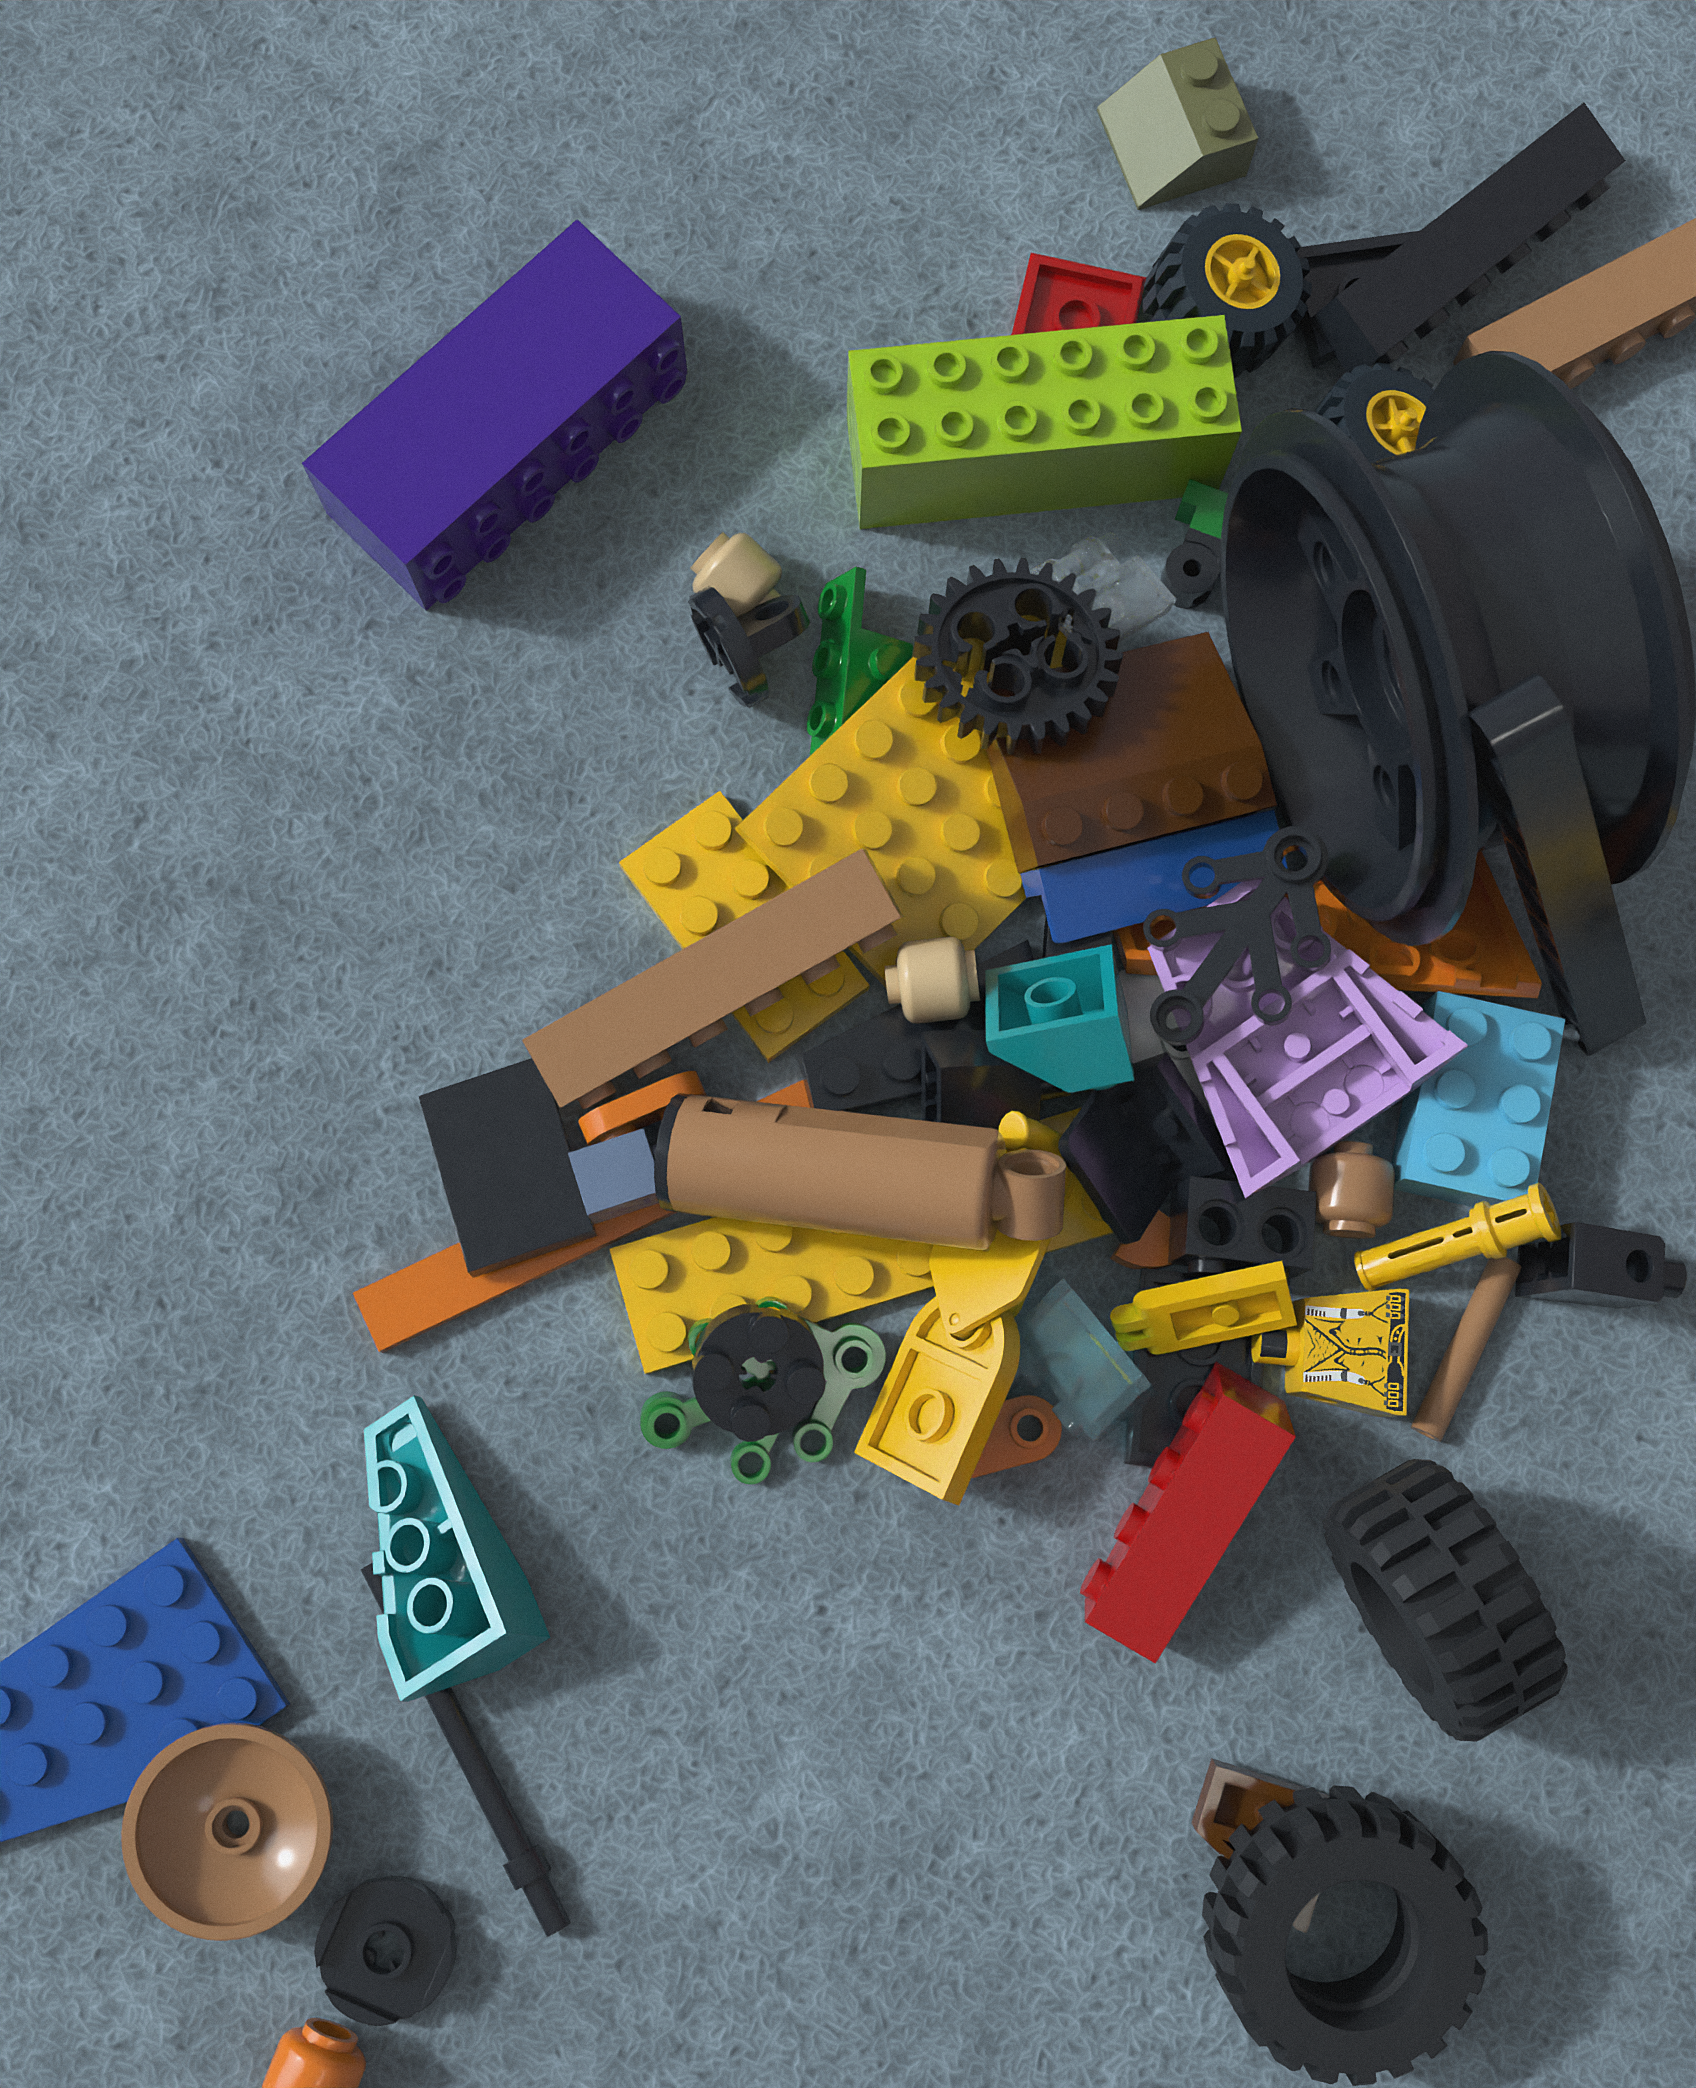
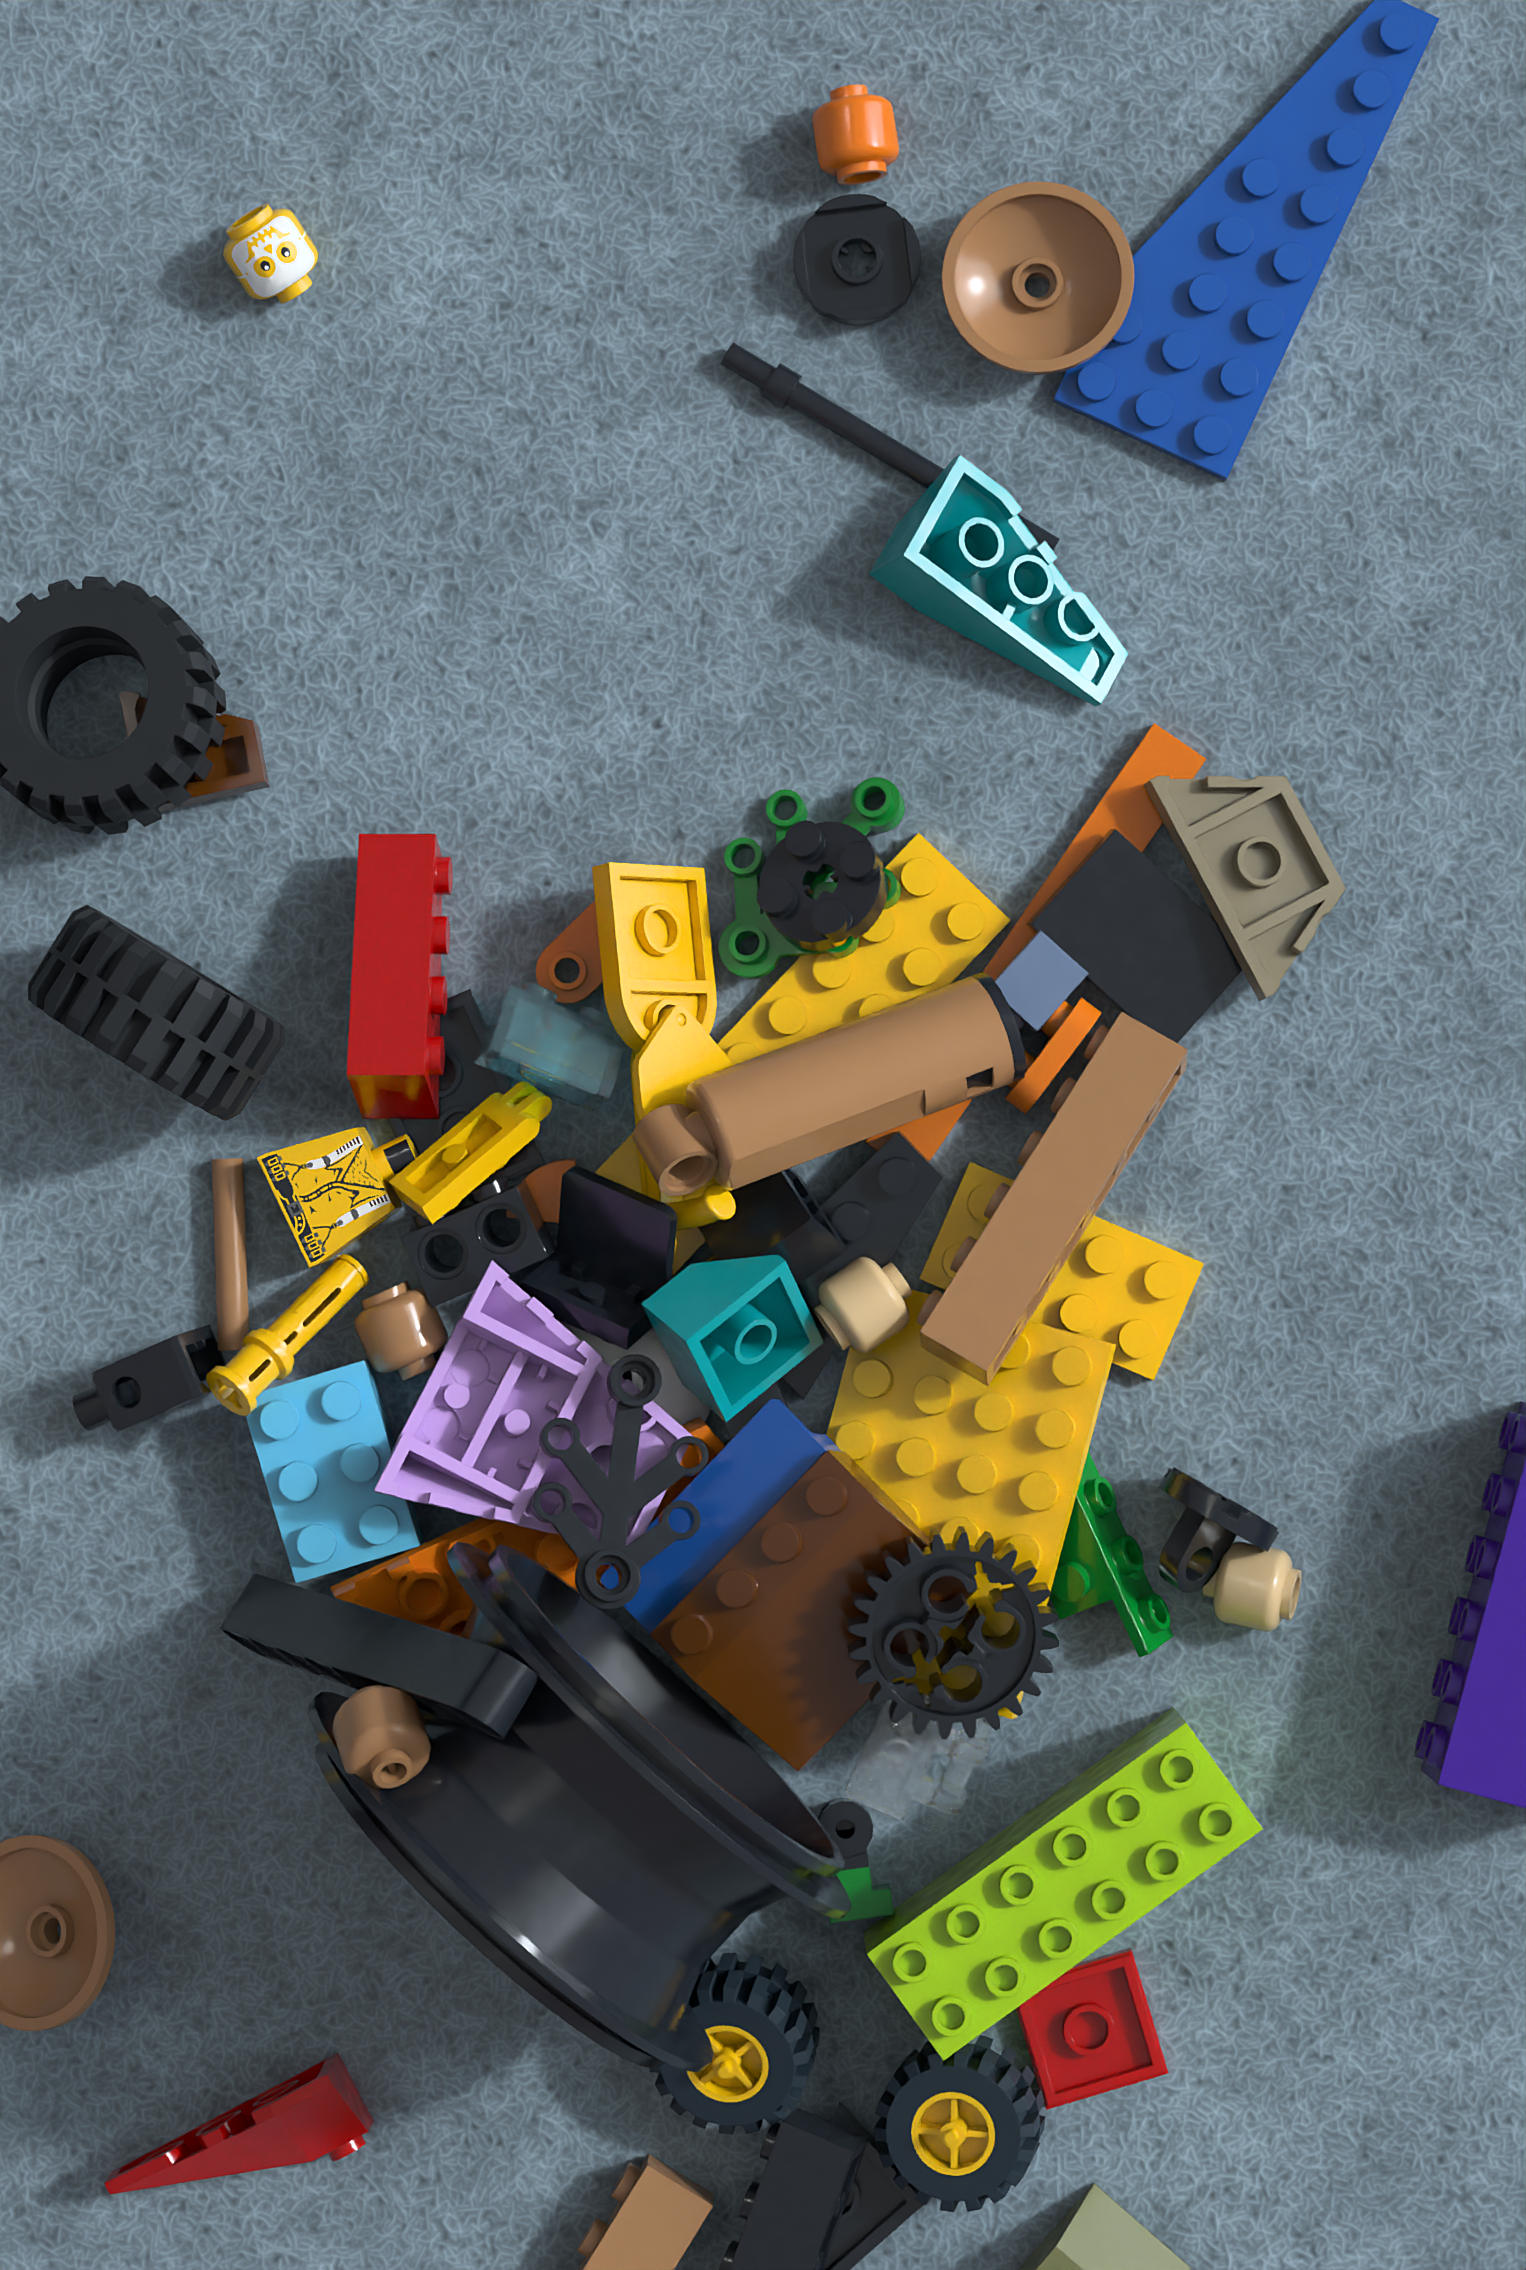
camera: 155 degrees right, 10 degrees up
none -> medium nougat head [332,1685,431,1789]
none -> dark tan wing [1144,776,1346,1002]

